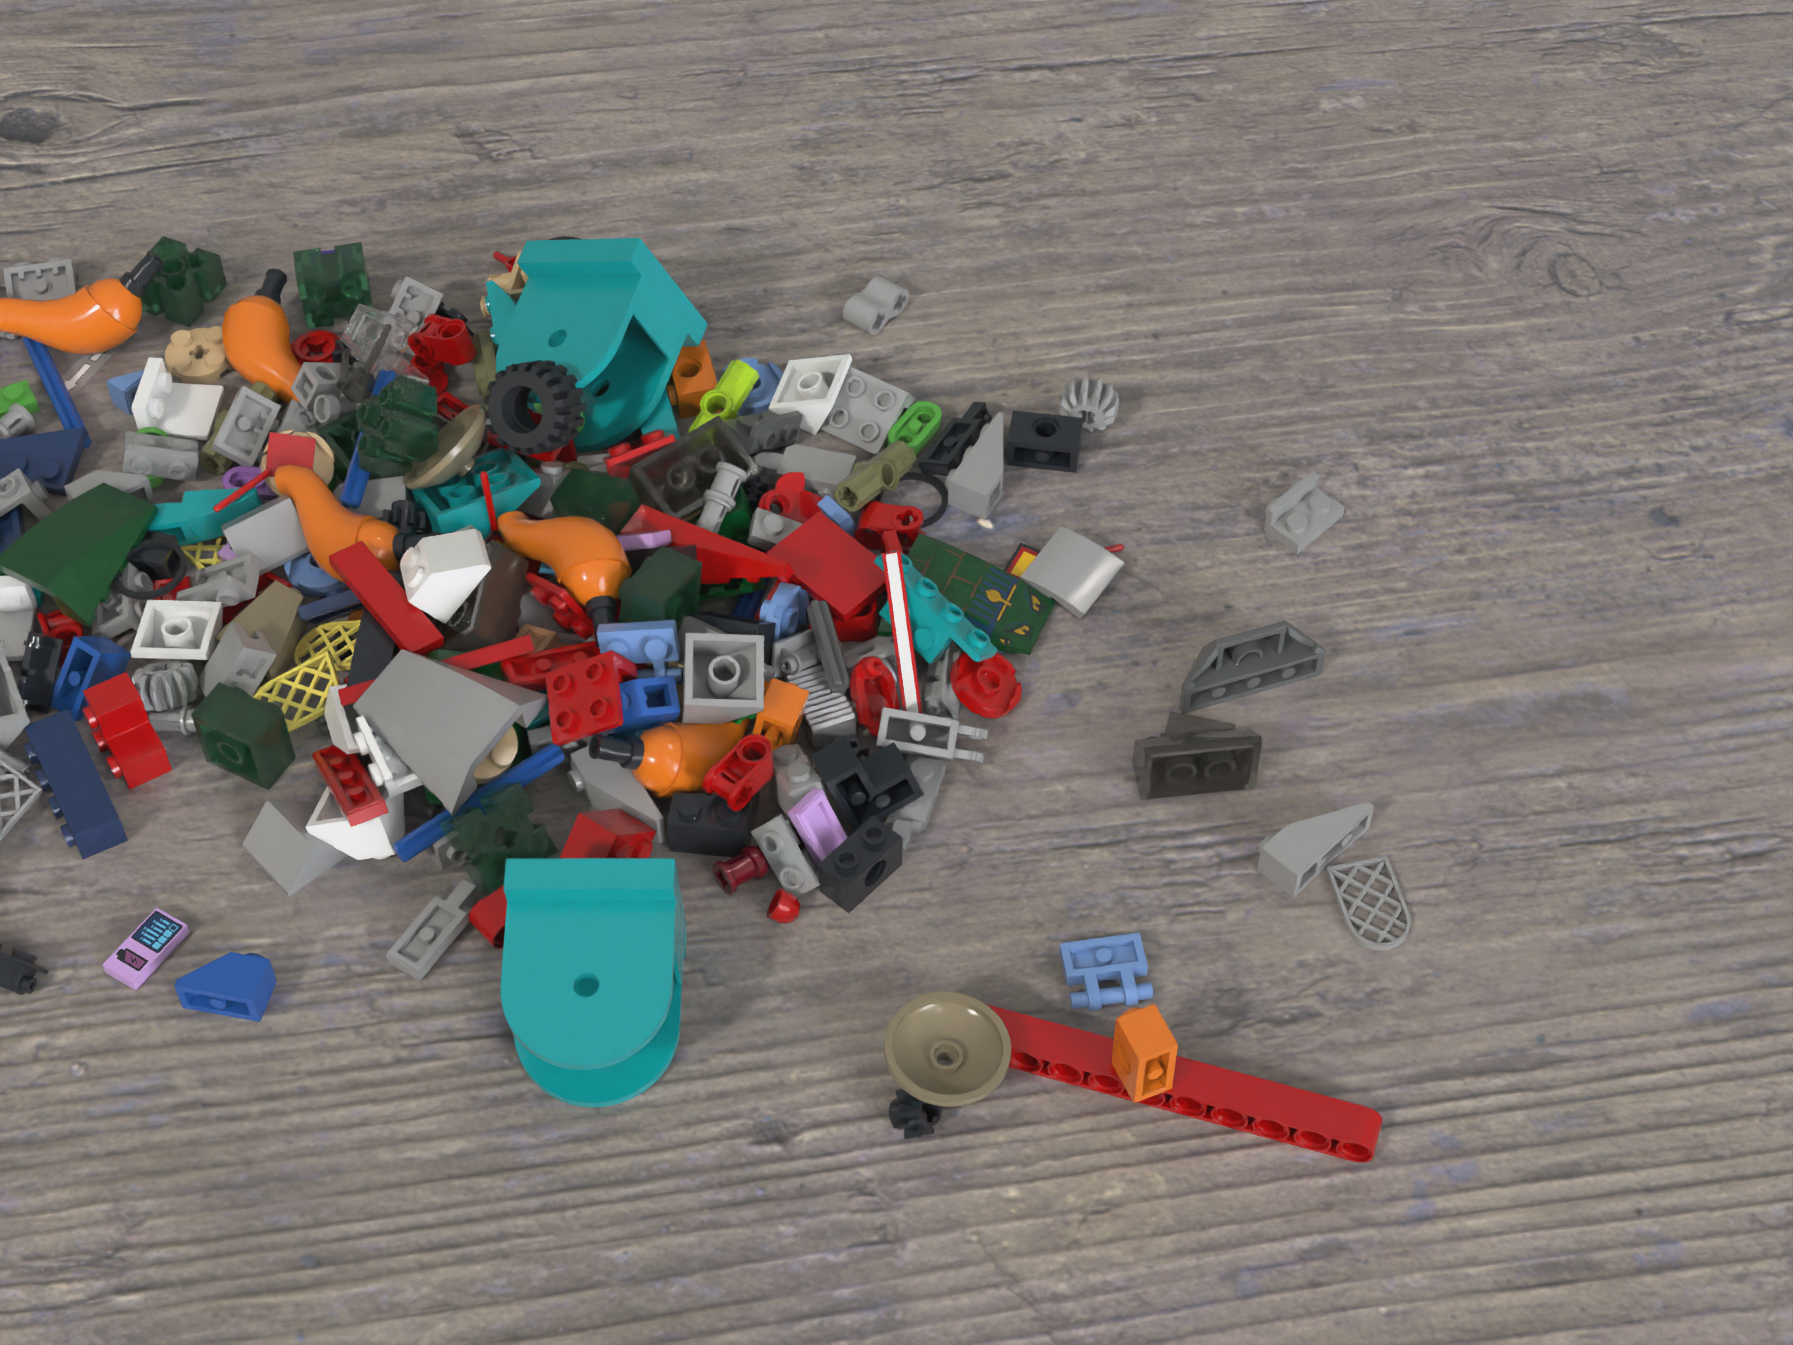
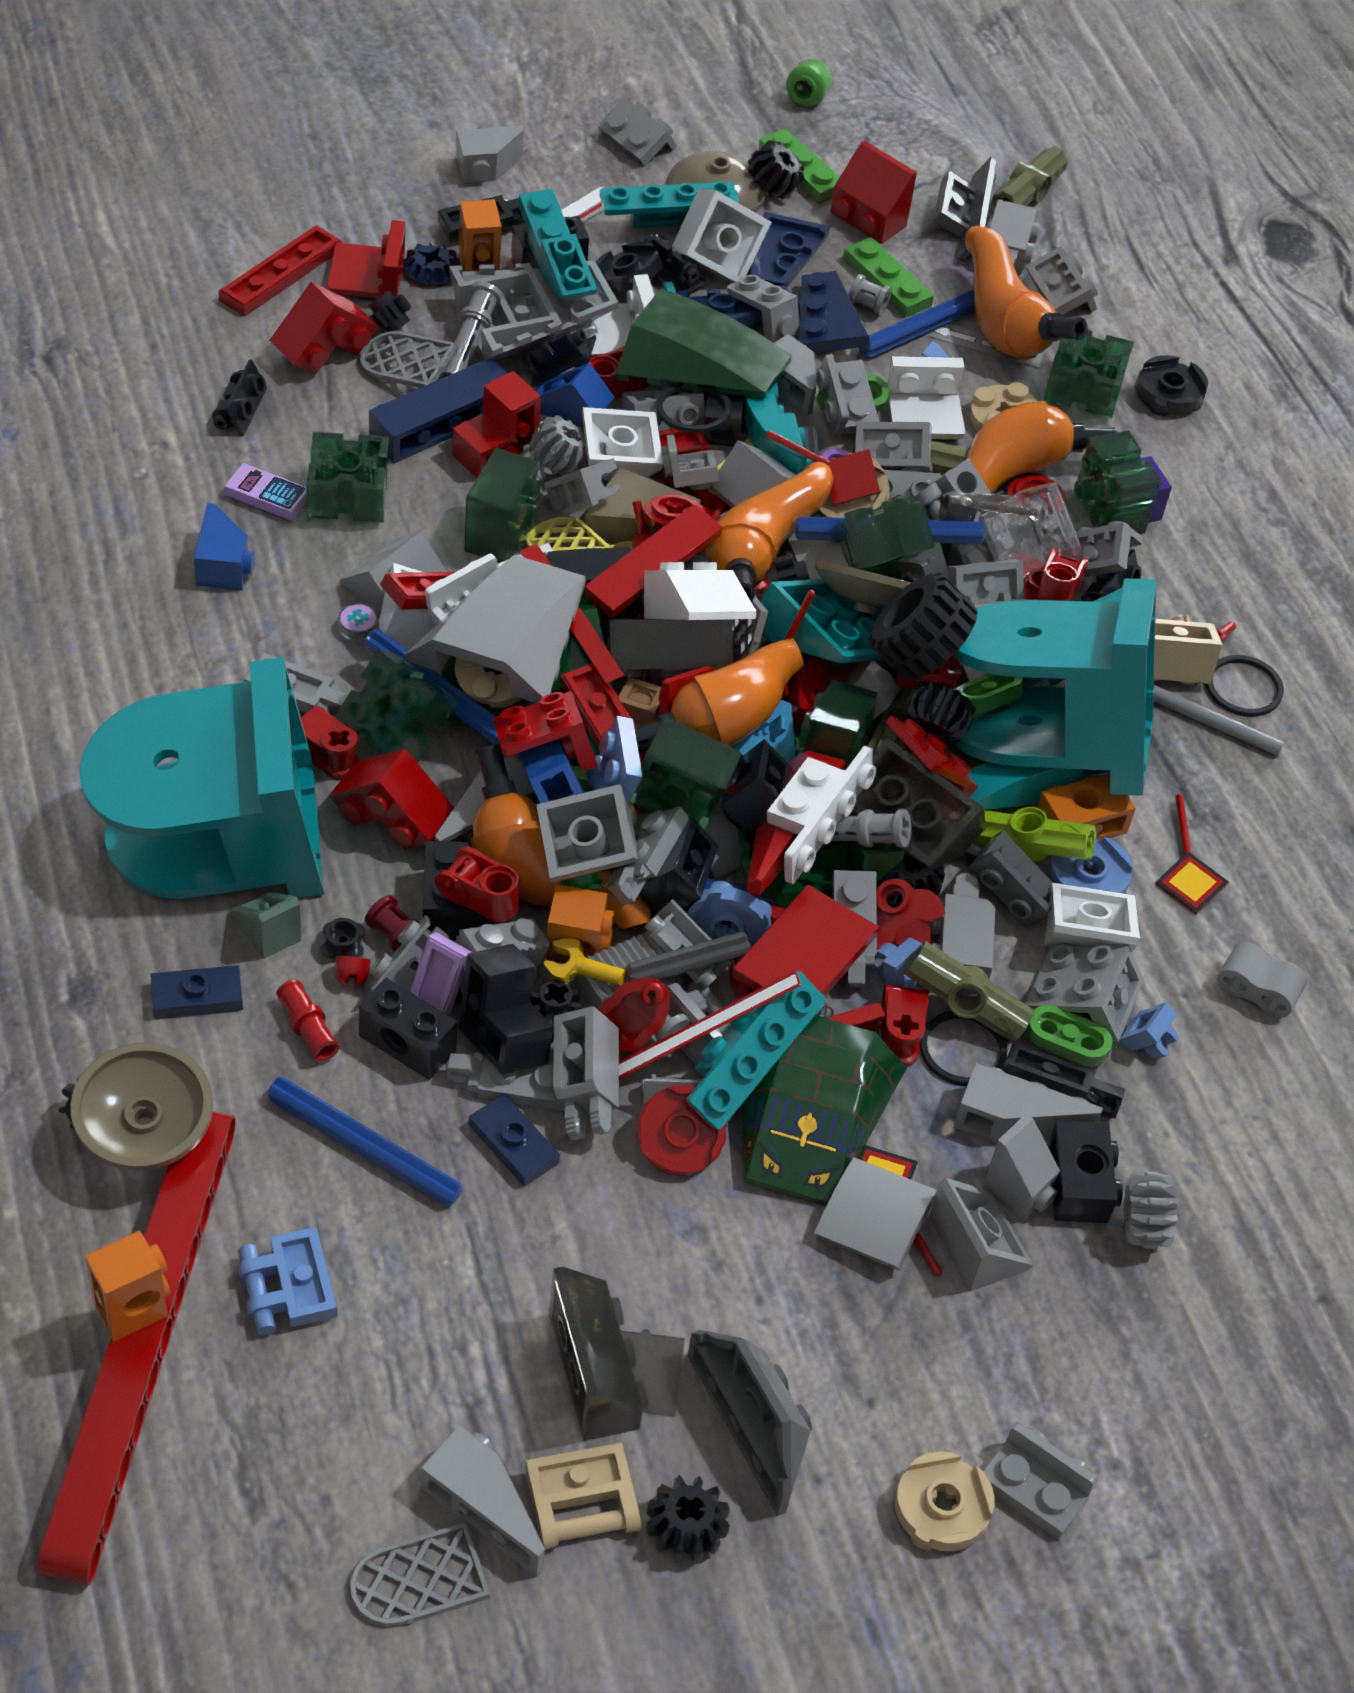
camera: 75 degrees right, 0 degrees up
lavender tile [615,530,672,551] -> none
none -> dark blue plate [150,965,243,1018]
none -> sand green slope [230,892,301,959]
none -> blue axle [268,1077,462,1206]
none -> red pin [276,979,340,1062]
none -> clear green brick [306,432,389,522]
none -> black plate [321,918,365,959]
none -> tile [338,603,378,642]
none -> dark blue plate [468,1094,560,1186]
none -> tan plate [525,1442,641,1549]
none -> yellow bar [544,938,627,986]
none -> red hand [632,500,653,548]
none -> red gear [644,494,705,529]
none -> black gear [646,1474,730,1564]
none -> white bracket [767,746,876,884]
none -> tan plate [894,1452,995,1551]
none -> black gear [903,681,976,741]
none -> light grey slope [929,1178,1034,1291]
none -> light grey bracket [948,559,1029,608]
none -> light grey slope [982,1113,1060,1221]
none -> medium blue tile [1119,1002,1179,1060]
none -> black plate [1136,355,1208,416]
none -> piece [1155,794,1229,915]

